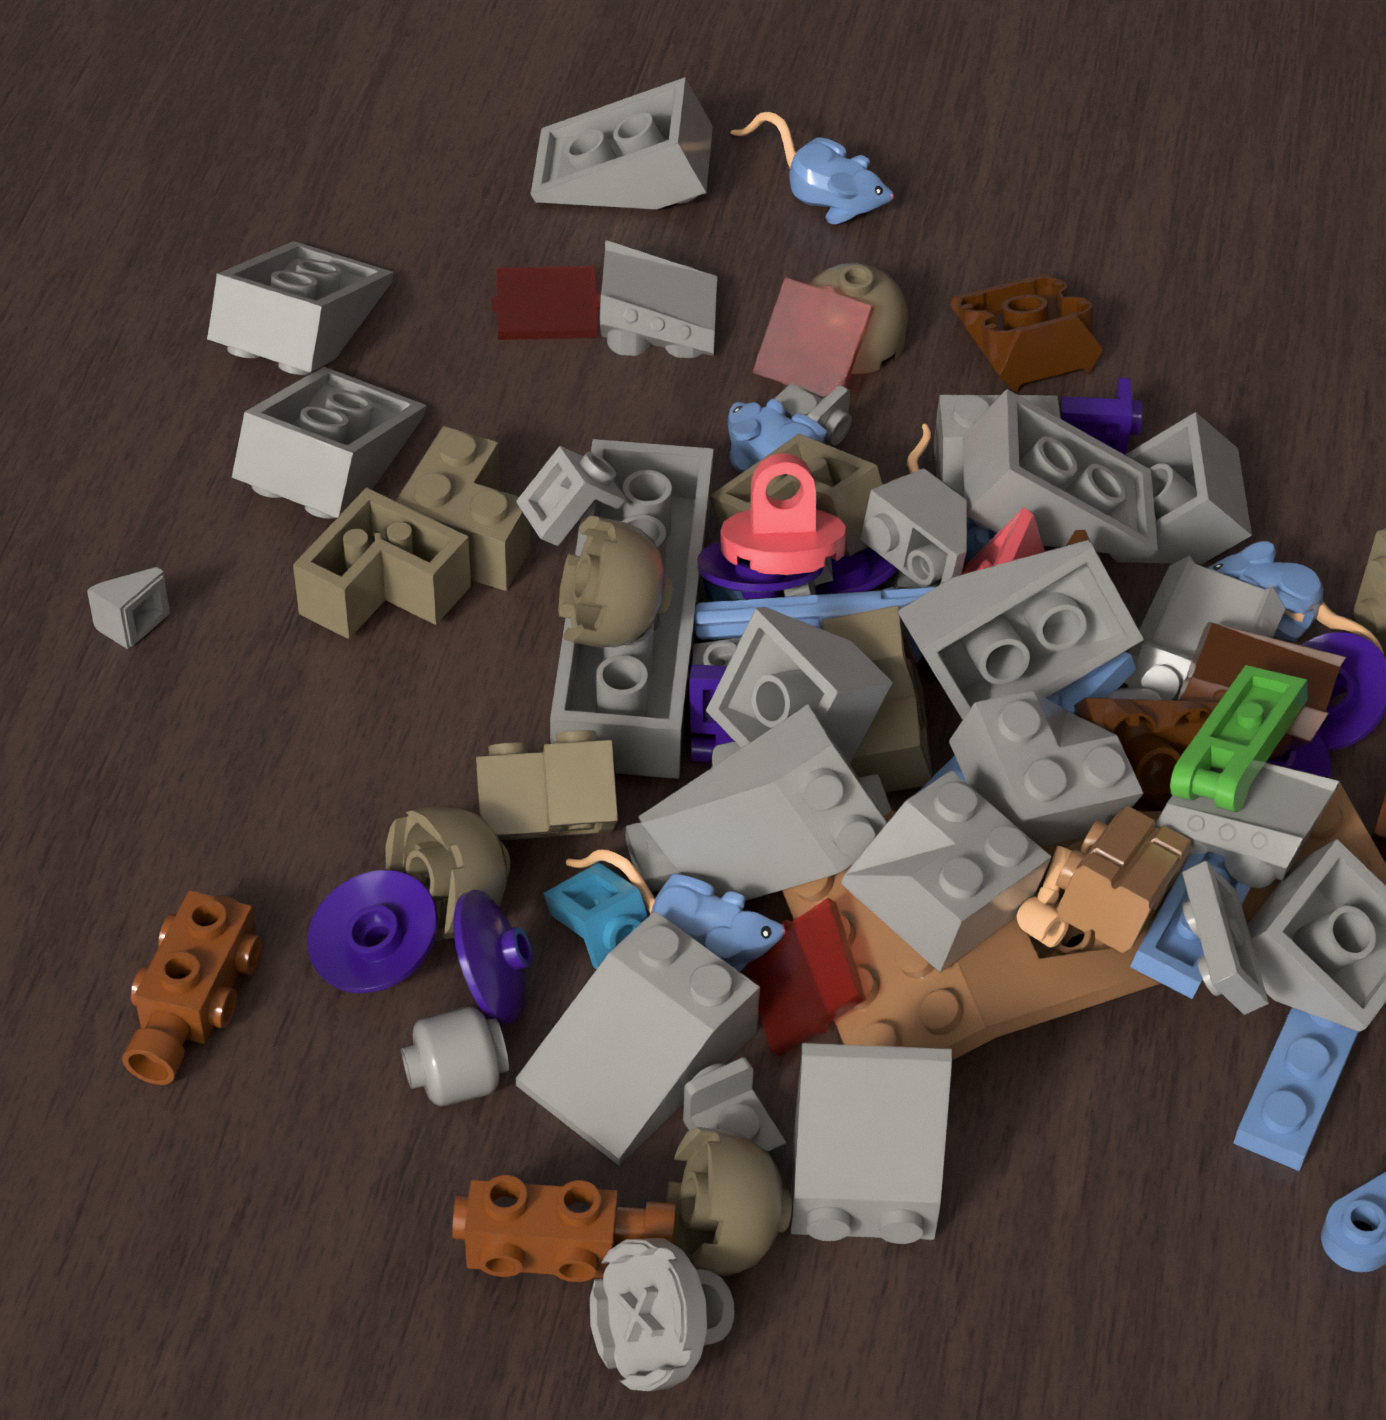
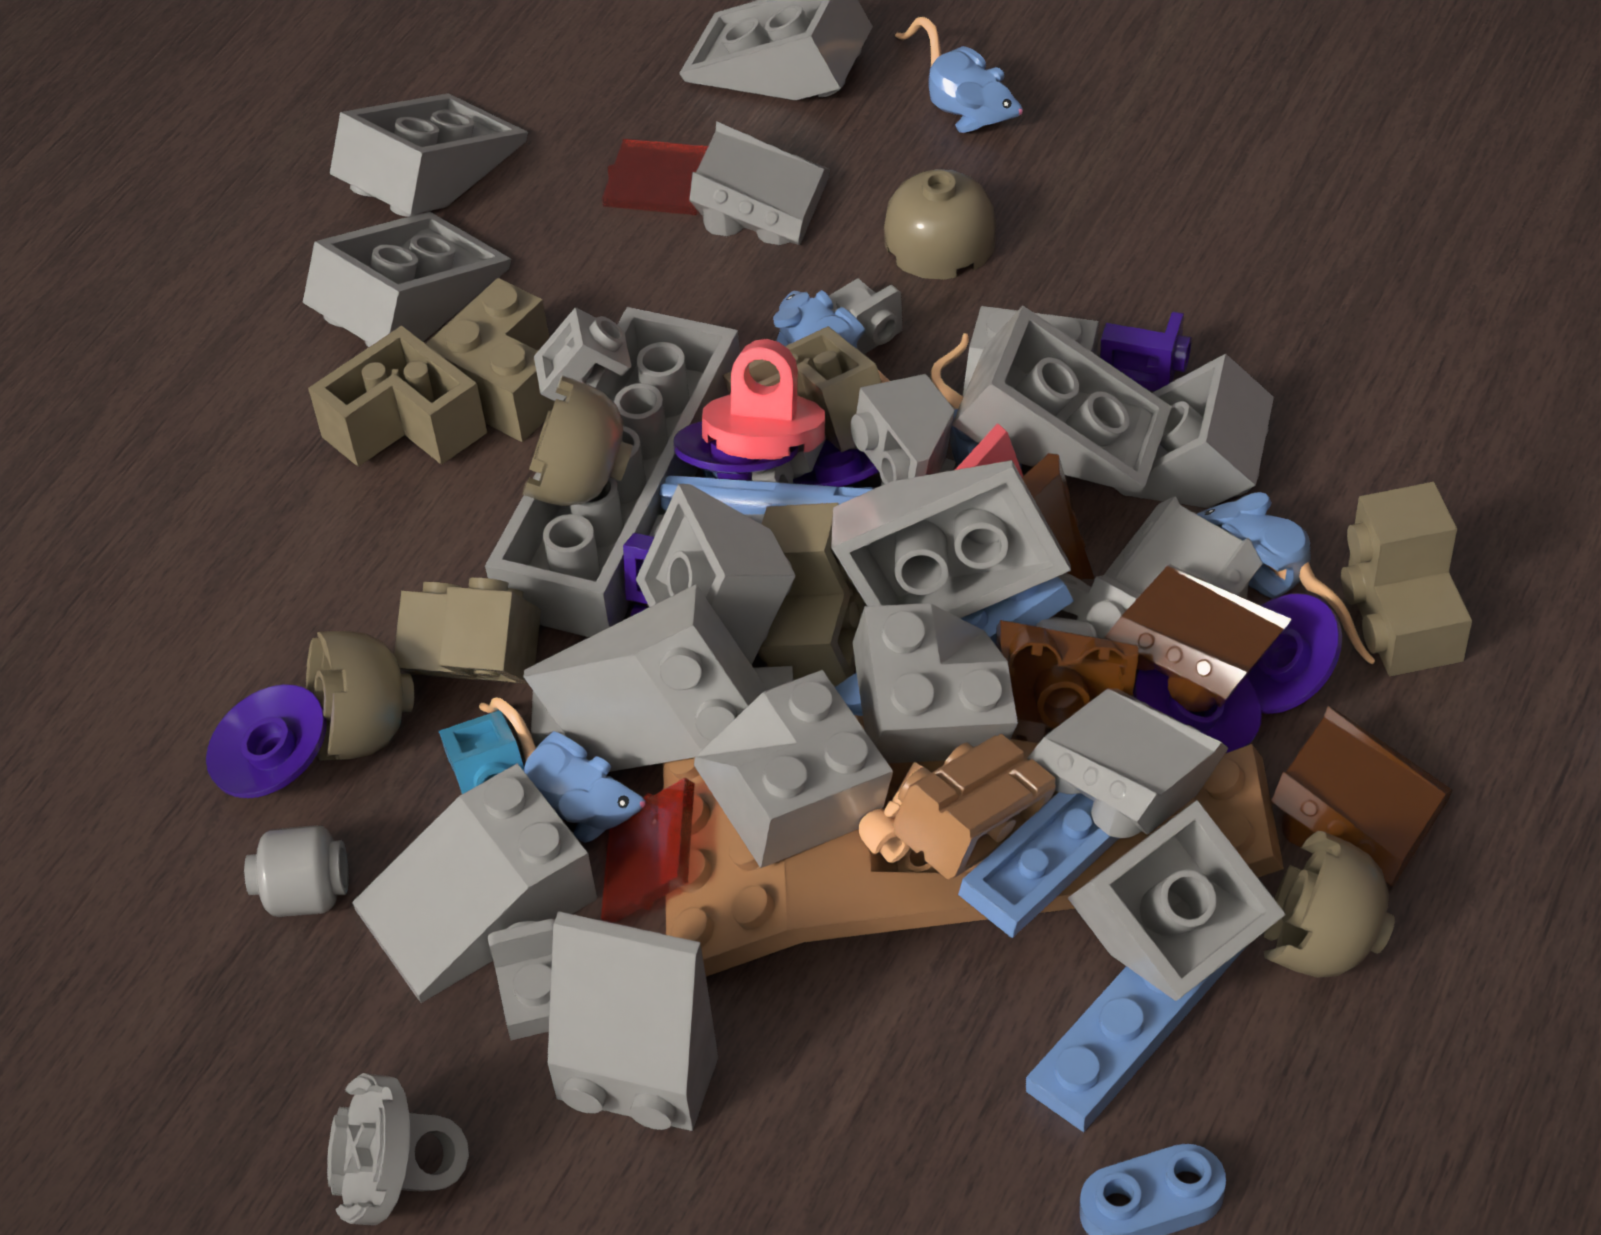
camera: 20 degrees right, 0 degrees up
light grey slope [87,567,170,649] -> none
dark orange brick [122,890,263,1085] -> none
dark orange brick [452,1175,676,1282] -> none
dark purple dish [453,890,533,1025] -> none
dark tan cylinder [666,1127,792,1276] -> none
clear red piece [752,277,874,398] -> none
reddish brown slope [950,273,1103,393] -> none
bright green plate [1170,665,1308,812] -> none
light grey plate [1182,860,1269,1015] -> none

